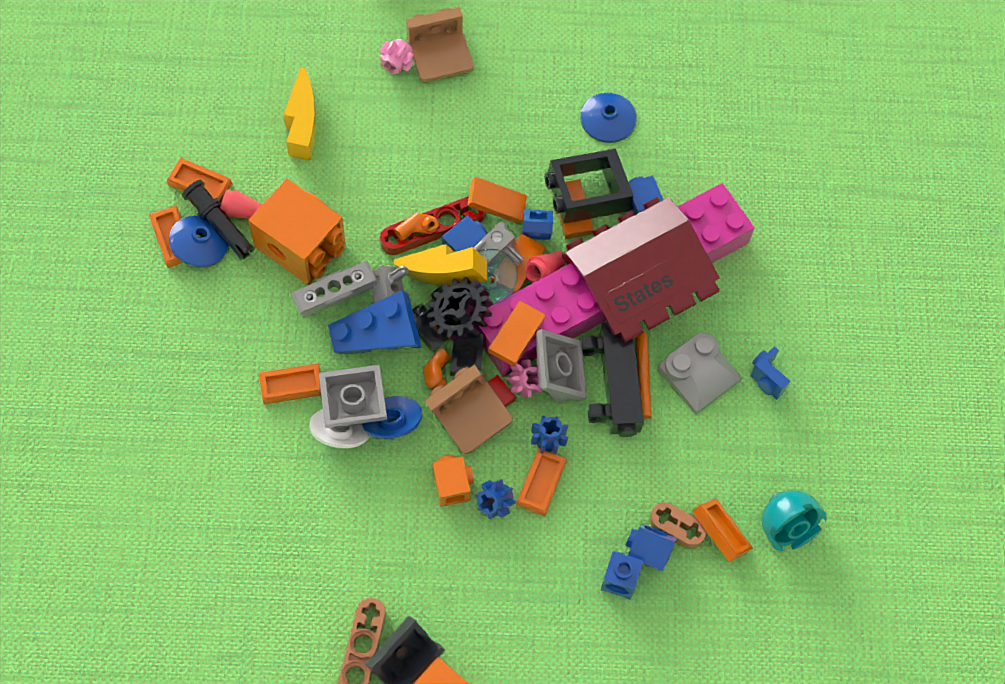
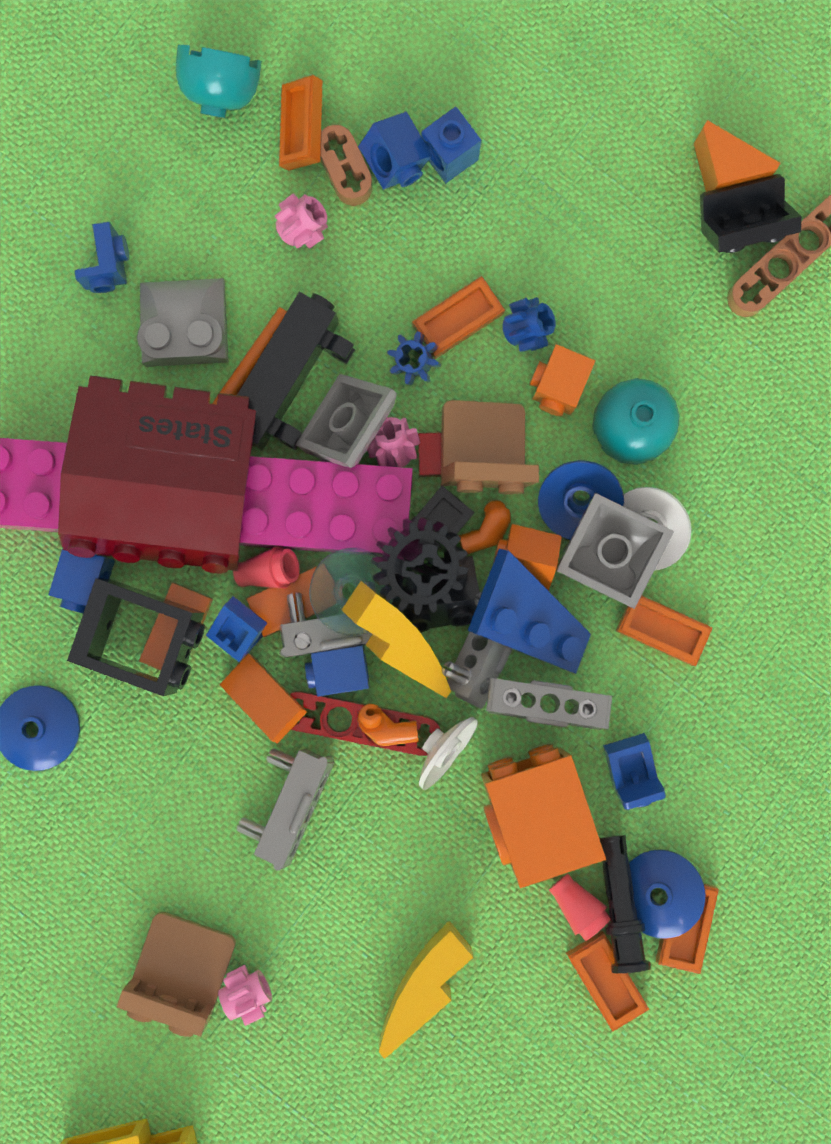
camera: 140 degrees left, 20 degrees up
orange tile [488,301,546,367] -> none
none -> light grey piece [237,748,335,871]
none -> bright pink gear [275,194,328,249]
none -> white dish [419,717,478,790]
none -> orange brick [493,524,562,591]
none -> teal cylinder [592,378,680,465]
none -> blue bracket [603,733,666,810]

